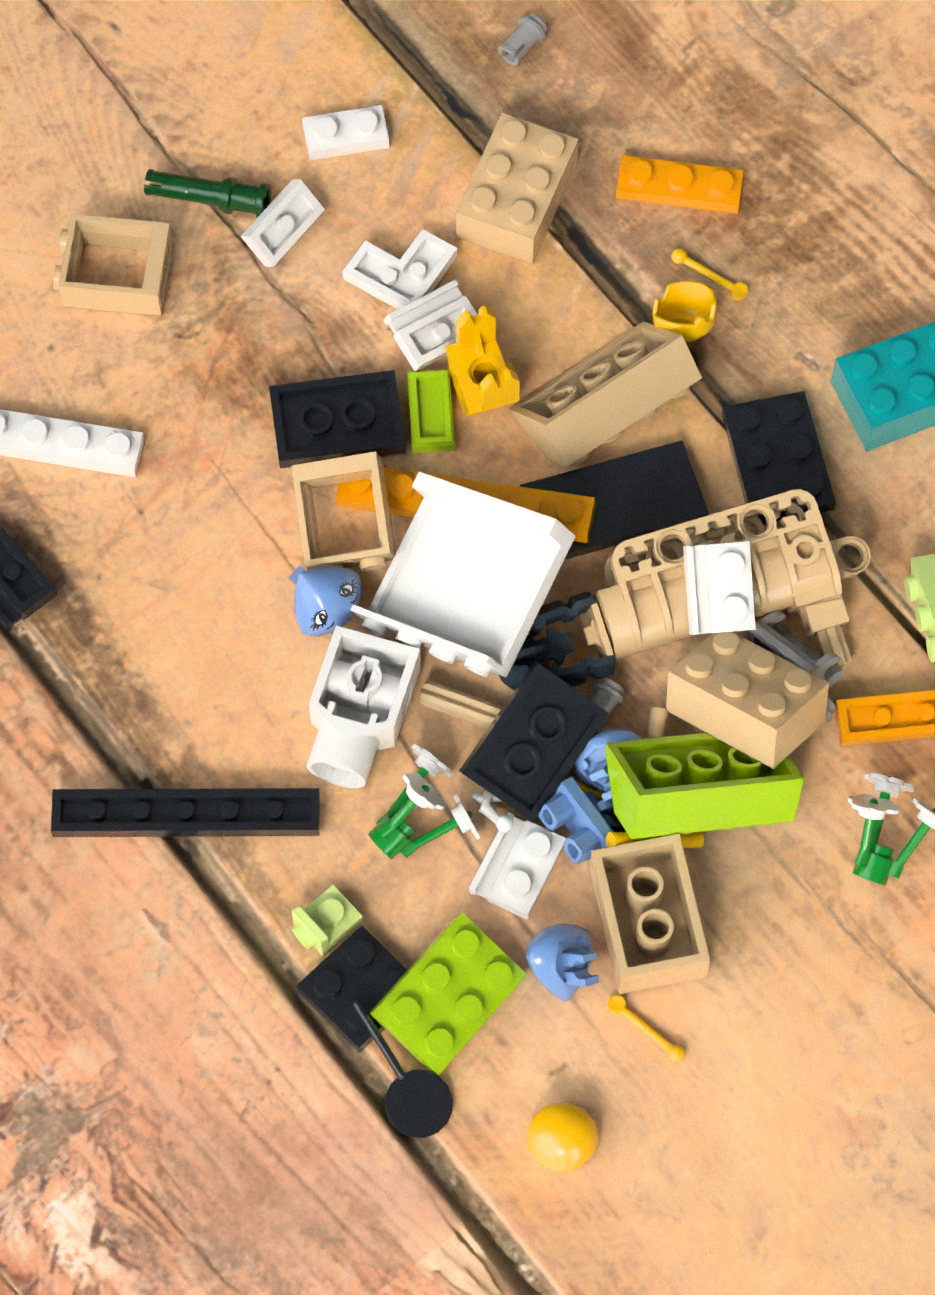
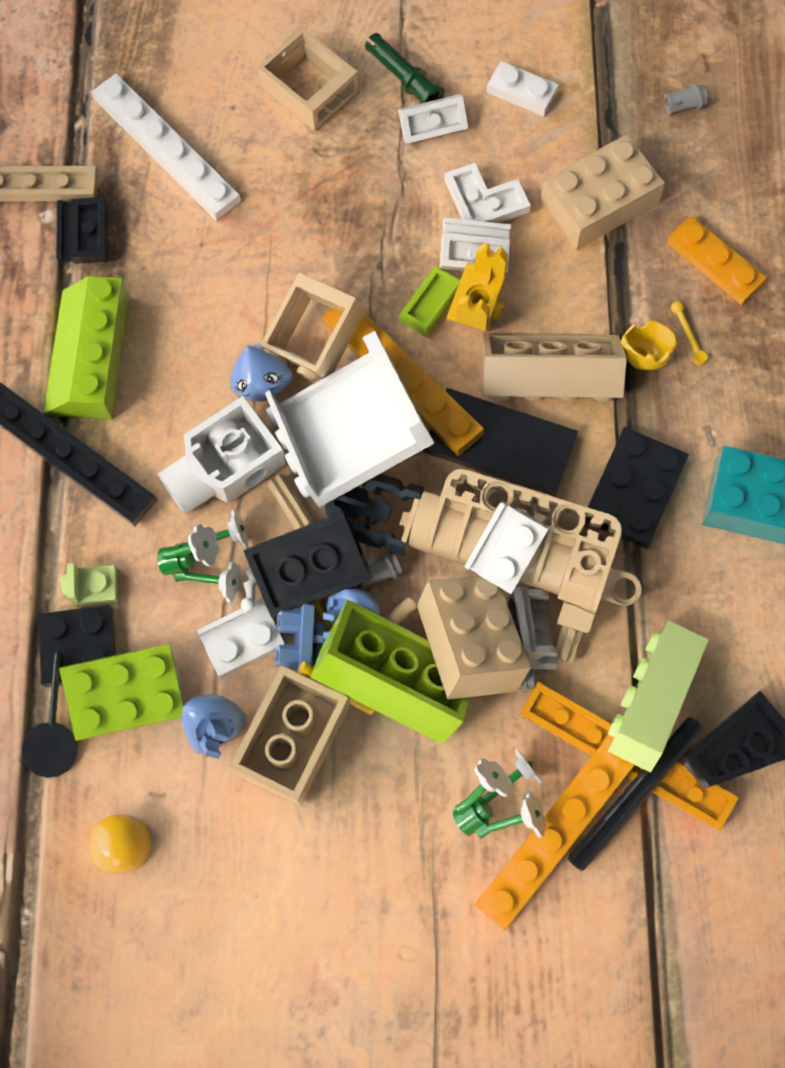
camera: 40 degrees right, 5 degrees up
black plate [269,370,406,469] -> none
yellow hinge [608,995,685,1062] -> none
none -> lime slope [43,276,130,420]

